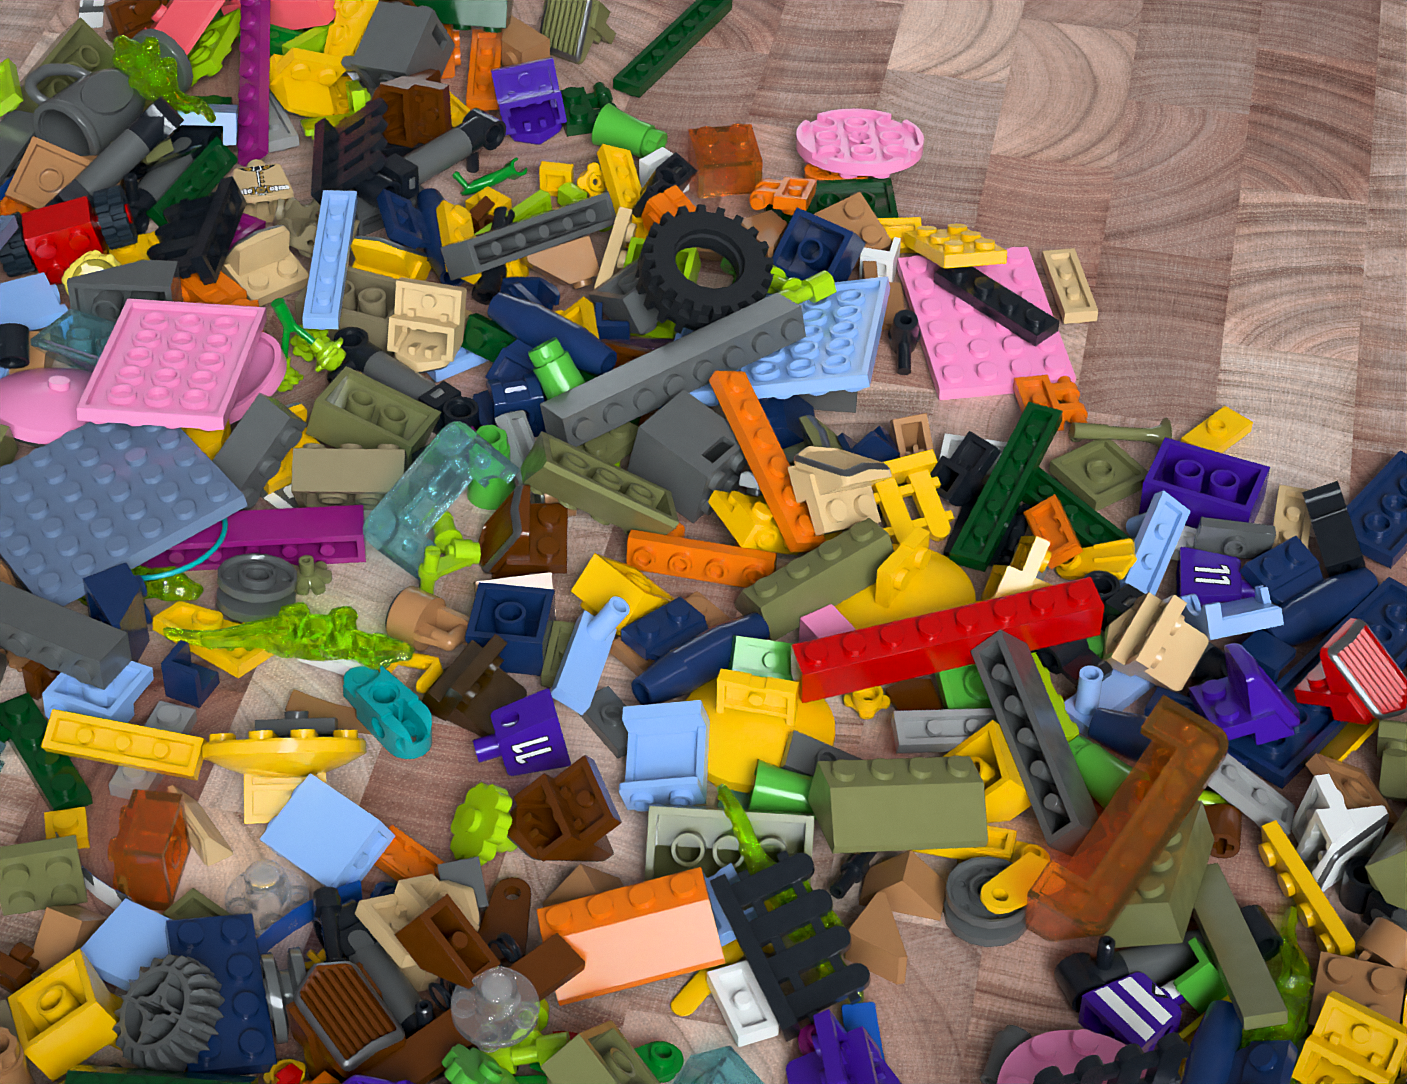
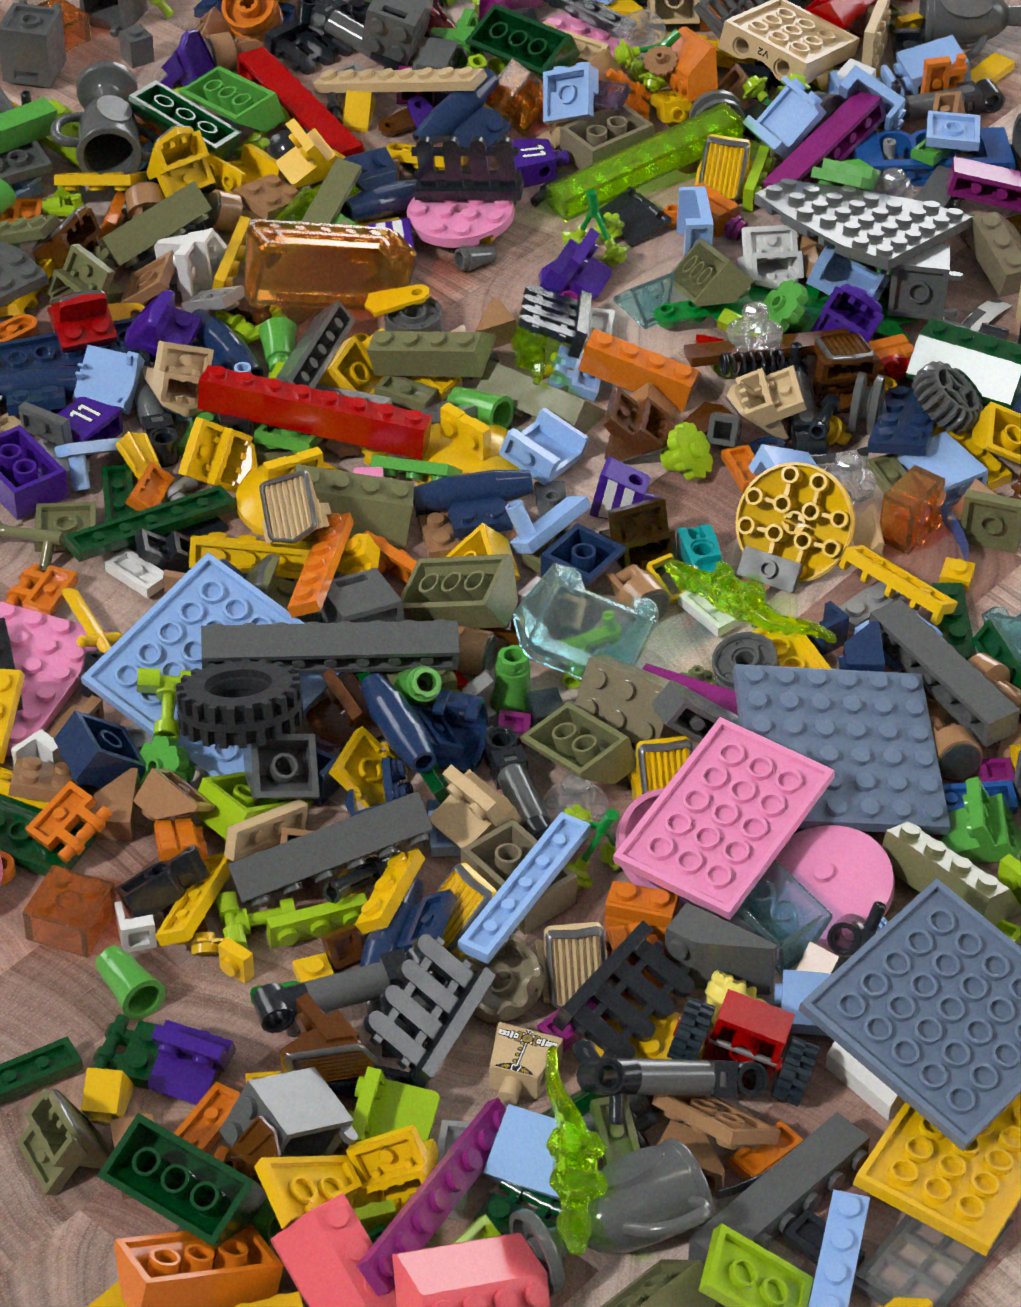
camera: 150 degrees left, 0 degrees up
reddish brown slope [394,893,501,989] -> none
none -> yellow sword [61,588,123,653]
none -> yellow slope [81,1067,134,1125]

